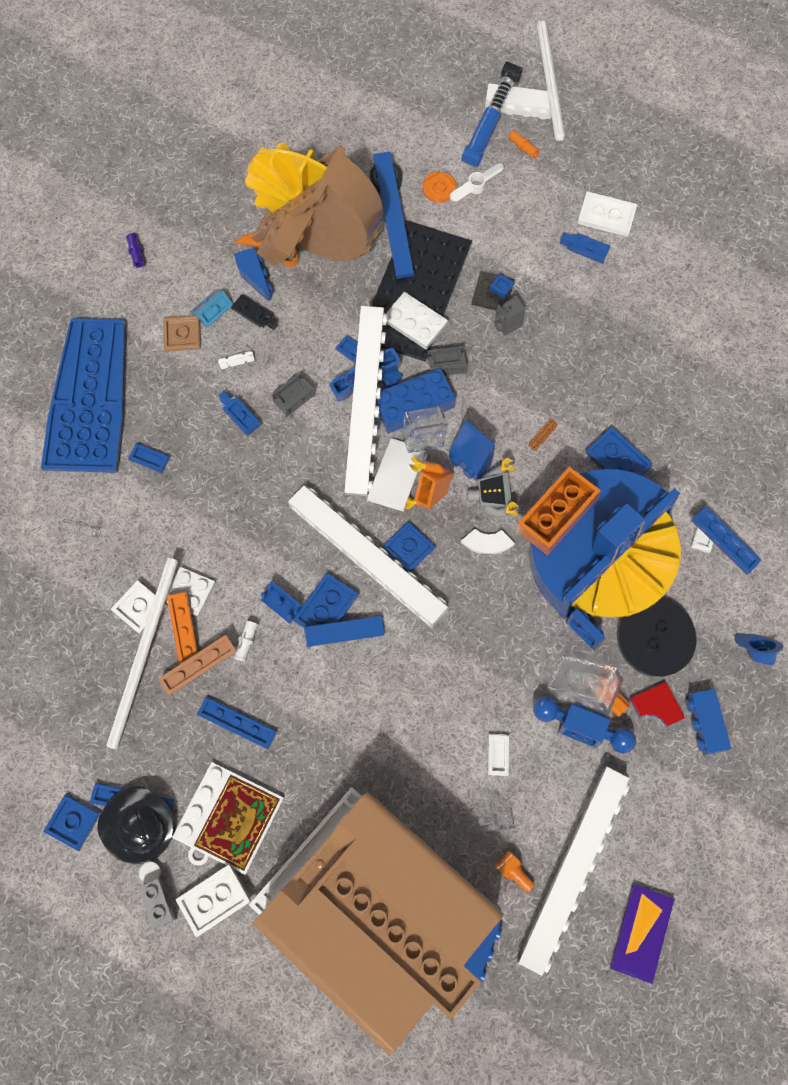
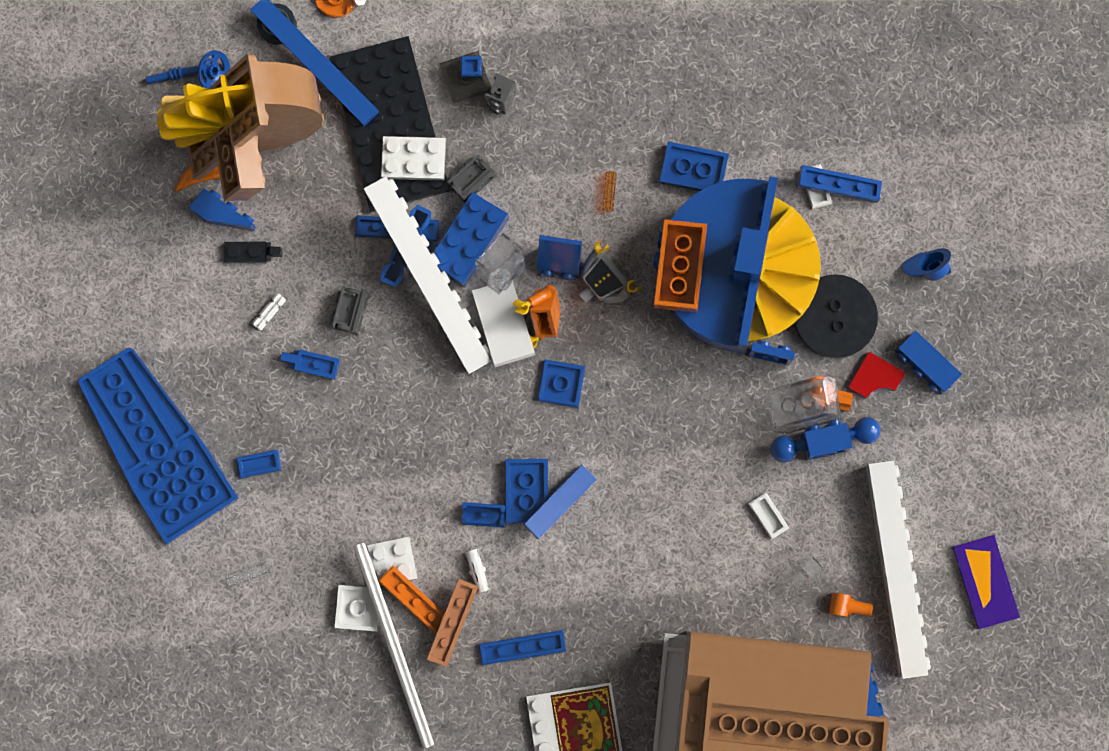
camera: 30 degrees left, 10 degrees up
dark purple pin [126,233,145,268] -> none
medium nougat tile [163,315,201,352] -> none
dark azure panel [189,289,233,328] -> none
white brick [288,486,448,628] -> none
white tile [461,529,515,554] -> none

